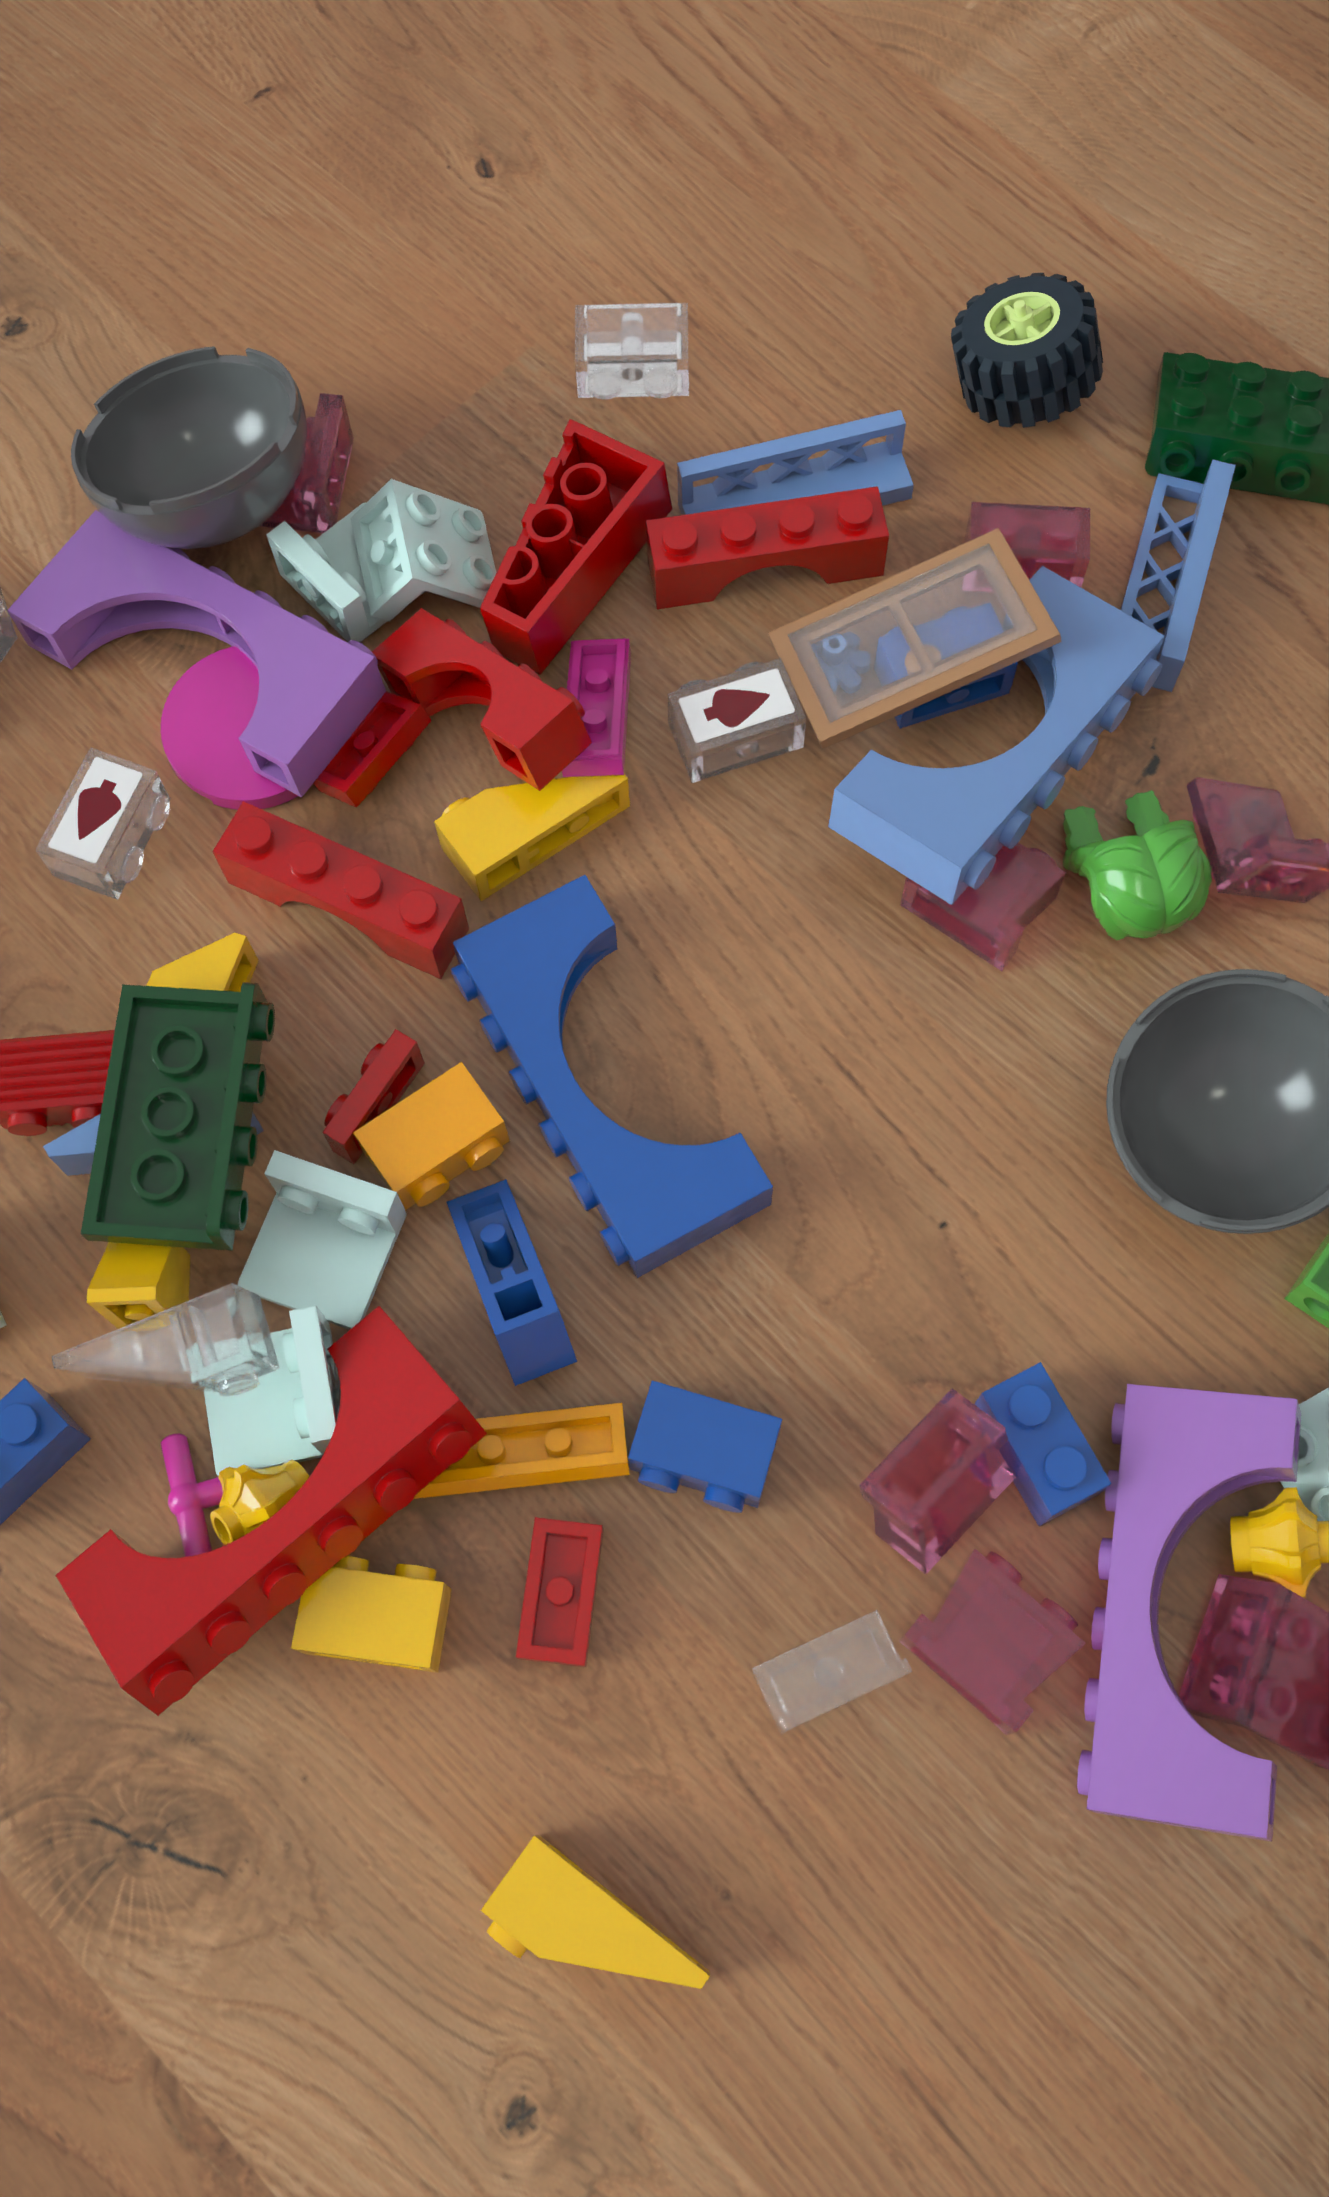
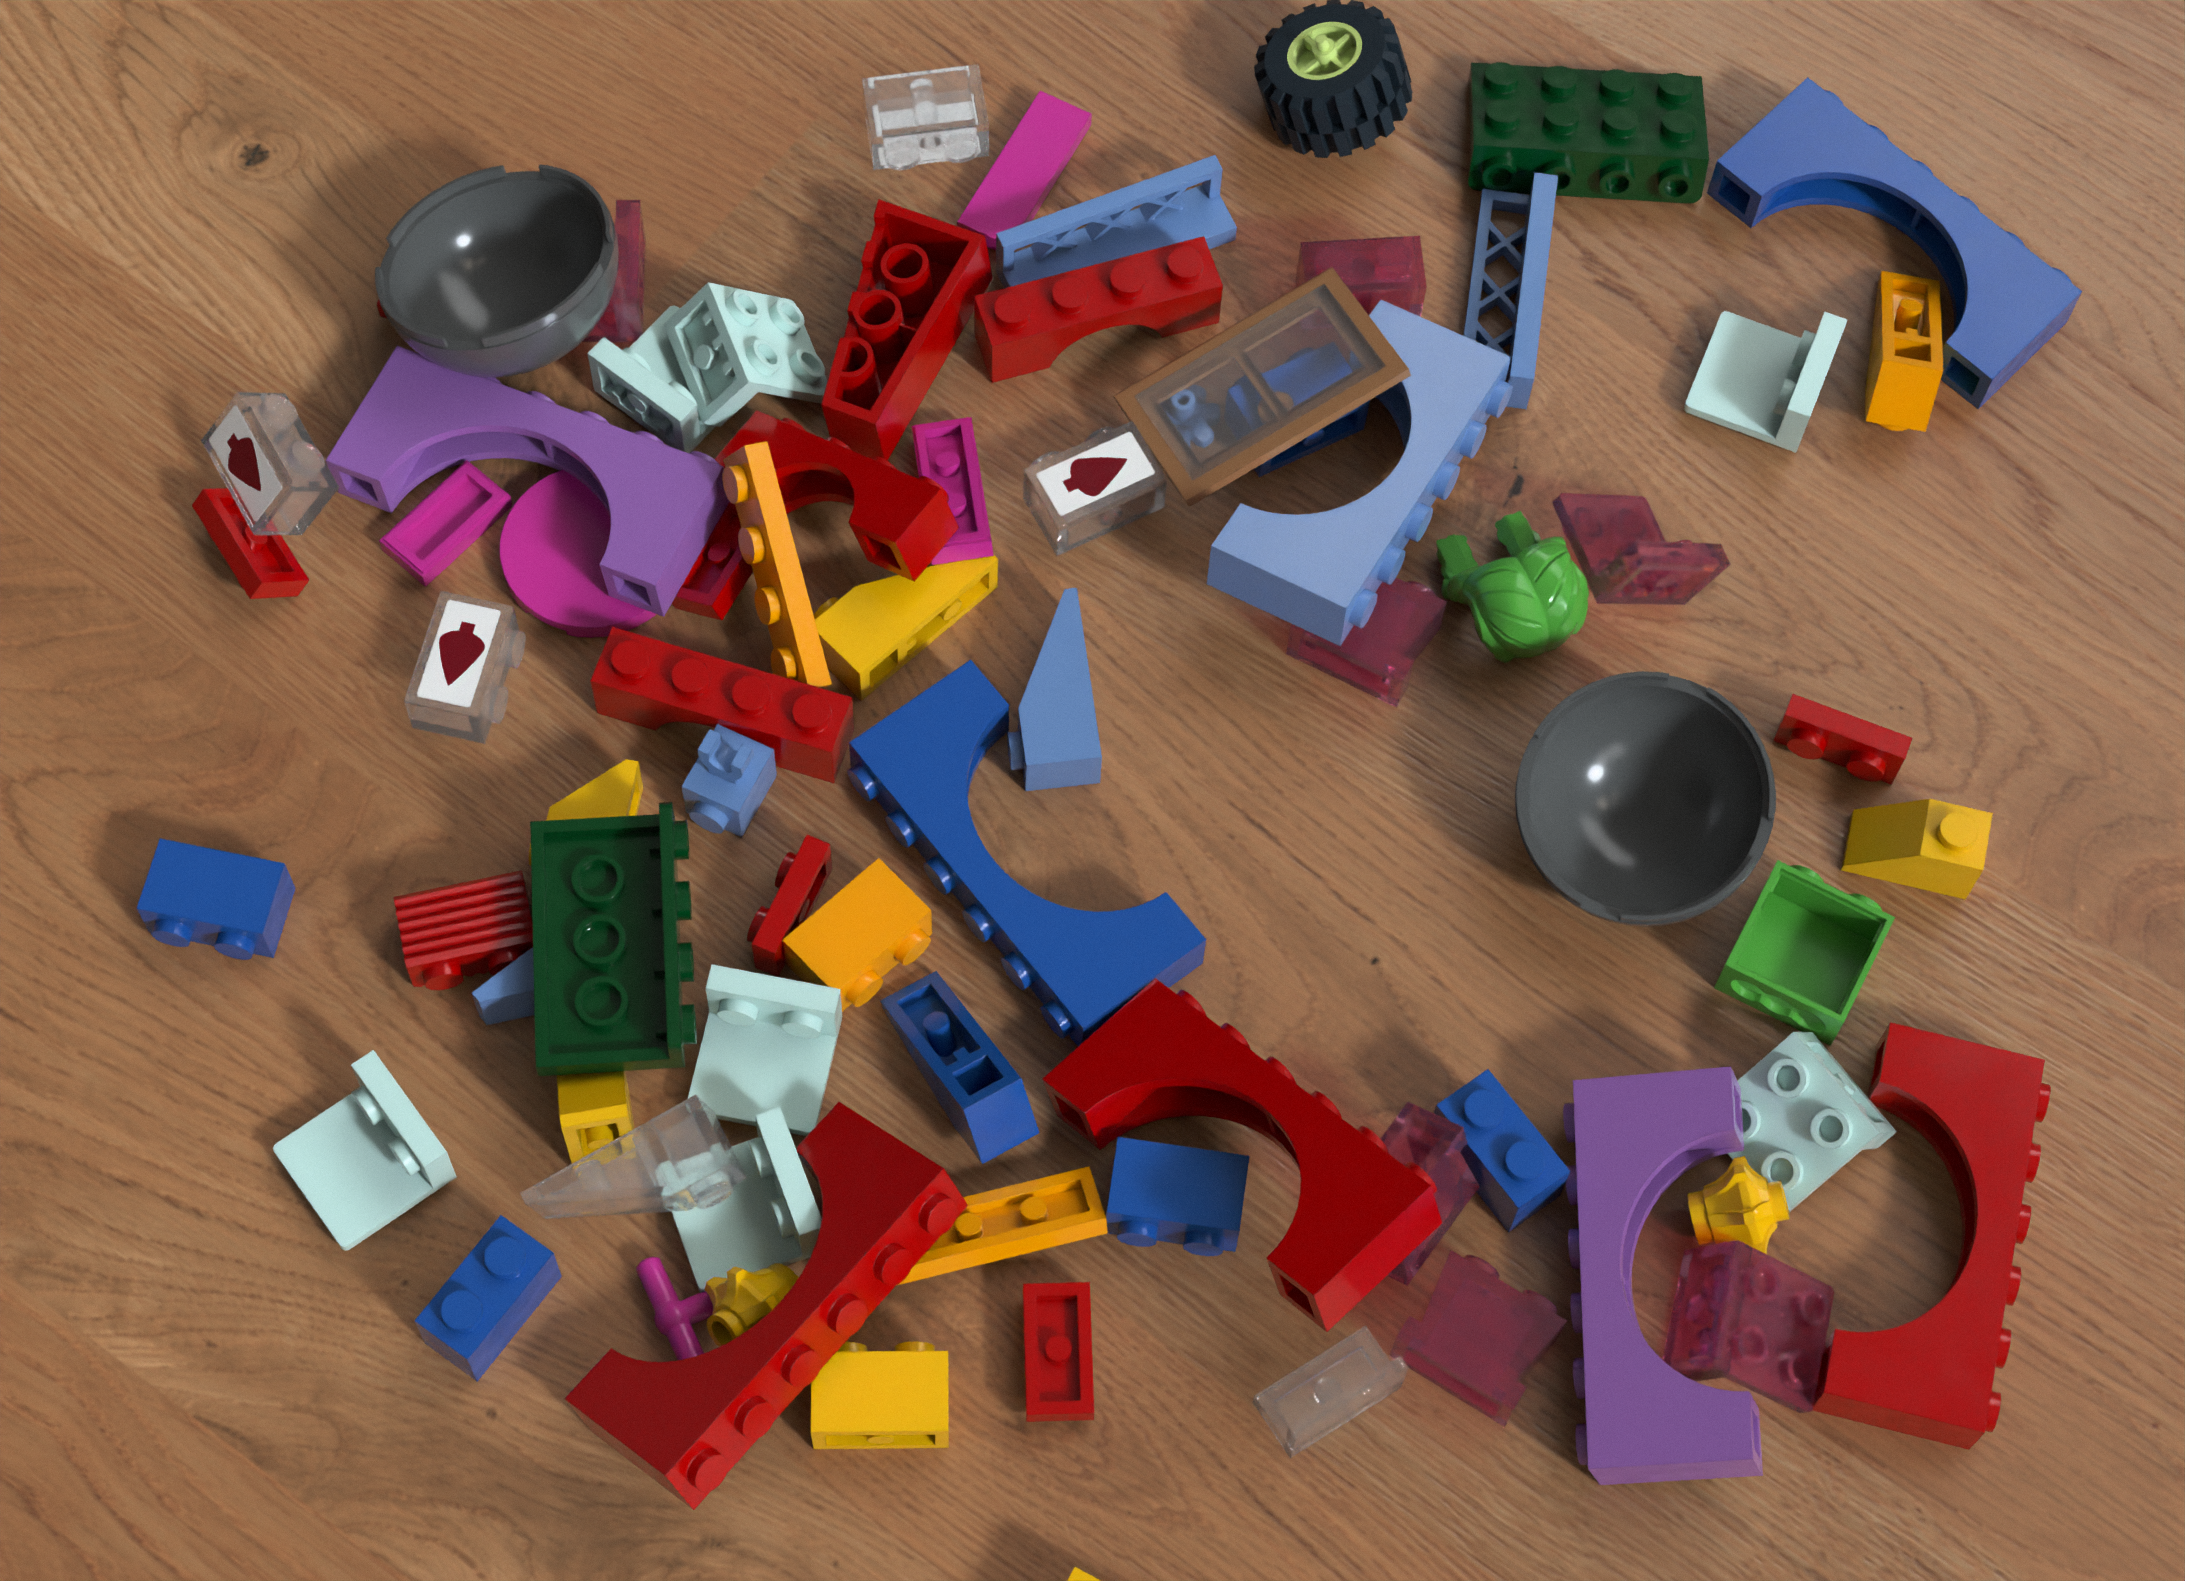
camera: 15 degrees left, 5 degrees down
none -> dark pink tile [379,460,513,587]
none -> medium blue brick [681,724,777,837]
none -> light orange plate [722,441,832,689]
none -> dark pink tile [957,91,1092,250]
none -> medium blue slope [1007,588,1102,791]
none -> red arch [1042,978,1442,1332]

